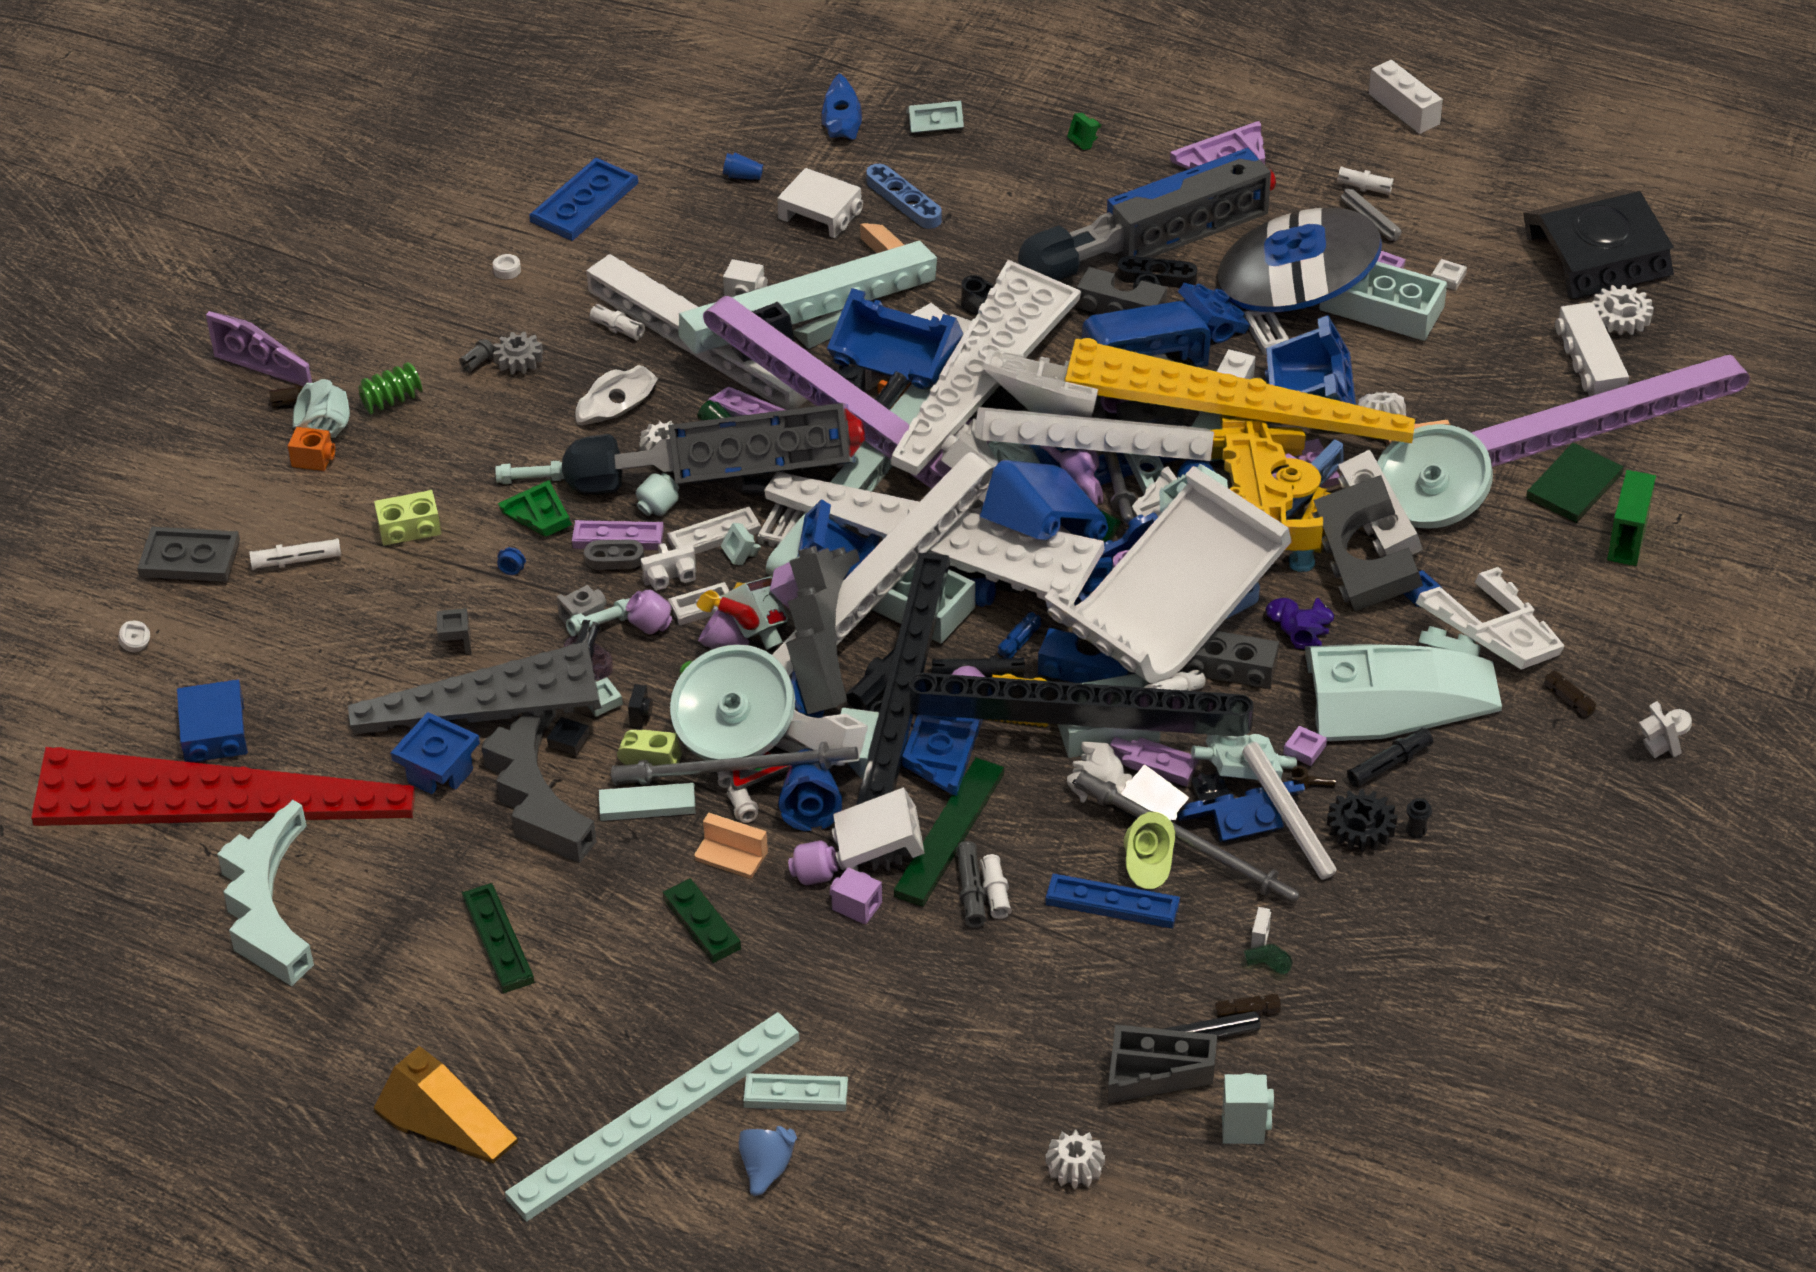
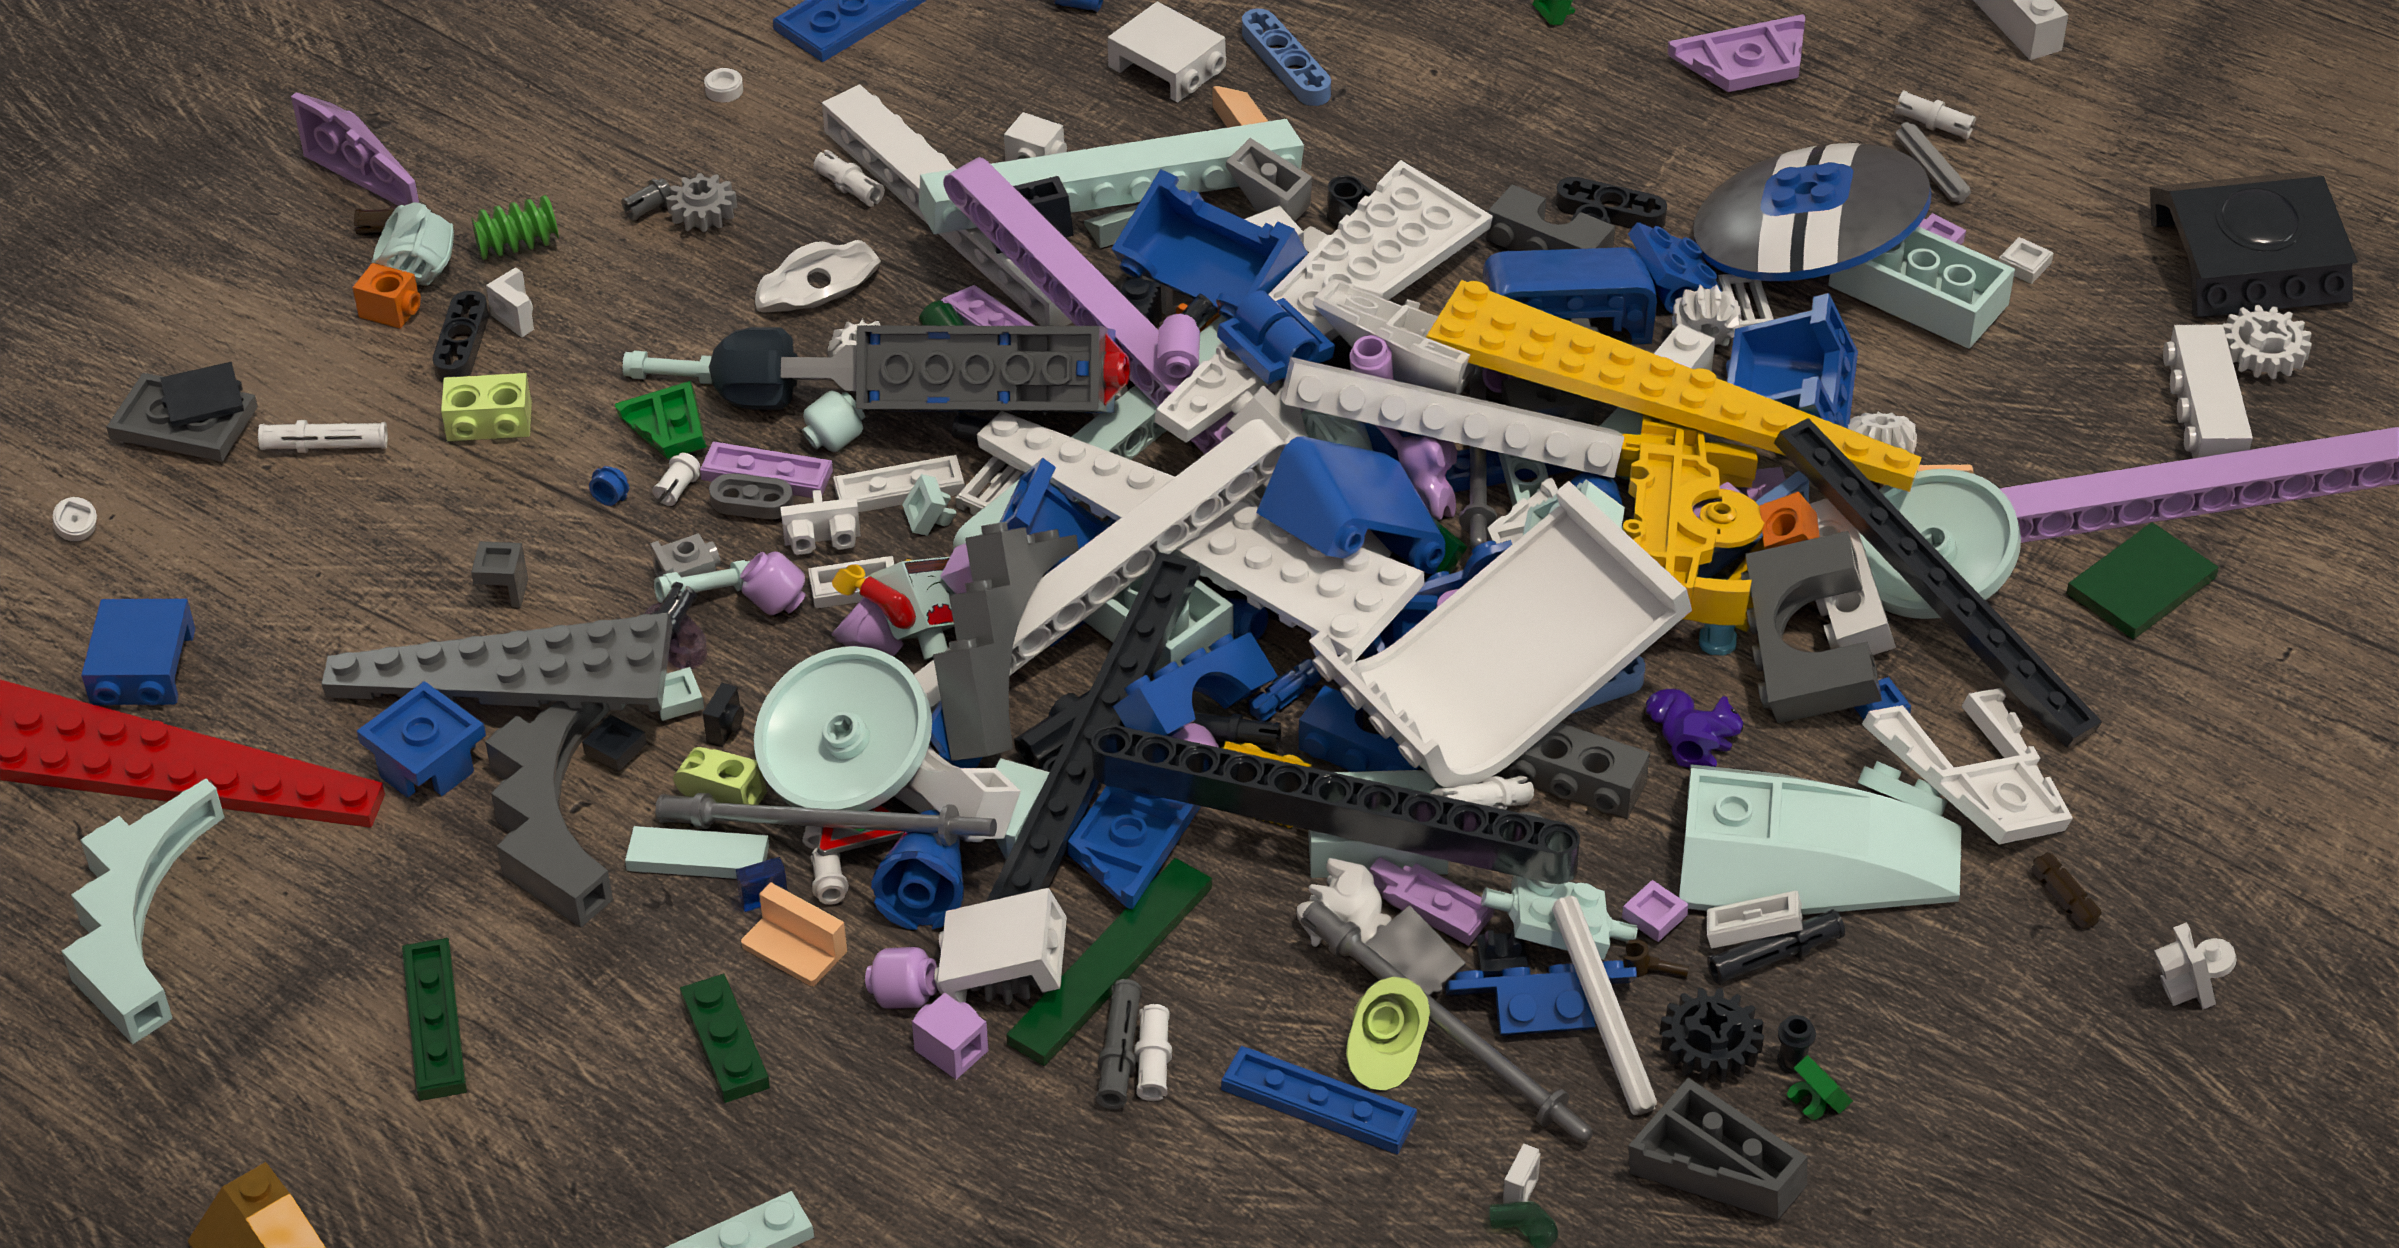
camera: 10 degrees right, 0 degrees up
dark grey piece [1018,148,1276,281] -> none
green brick [1607,470,1656,566] -> none
none -> black piece [160,361,244,428]
none -> black beam [432,291,489,382]
none -> white bracket [486,268,534,337]
none -> white pin [652,453,700,506]
none -> clear blue tile [735,857,788,912]
none -> blue arch [1113,632,1278,737]
none -> lavender brick [1157,314,1200,378]
none -> blue plate [1217,290,1335,385]
none -> light grey slope [1226,138,1312,222]
none -> lavender brick [1350,335,1394,380]
none -> dark grey wedge [1628,1078,1808,1220]
none -> white gear [1672,284,1741,347]
none -> white tile [1707,891,1803,949]
none -> orange brick [1759,492,1820,549]
none -> black plate [1774,418,2102,748]
none -> green tile [1787,1055,1853,1121]

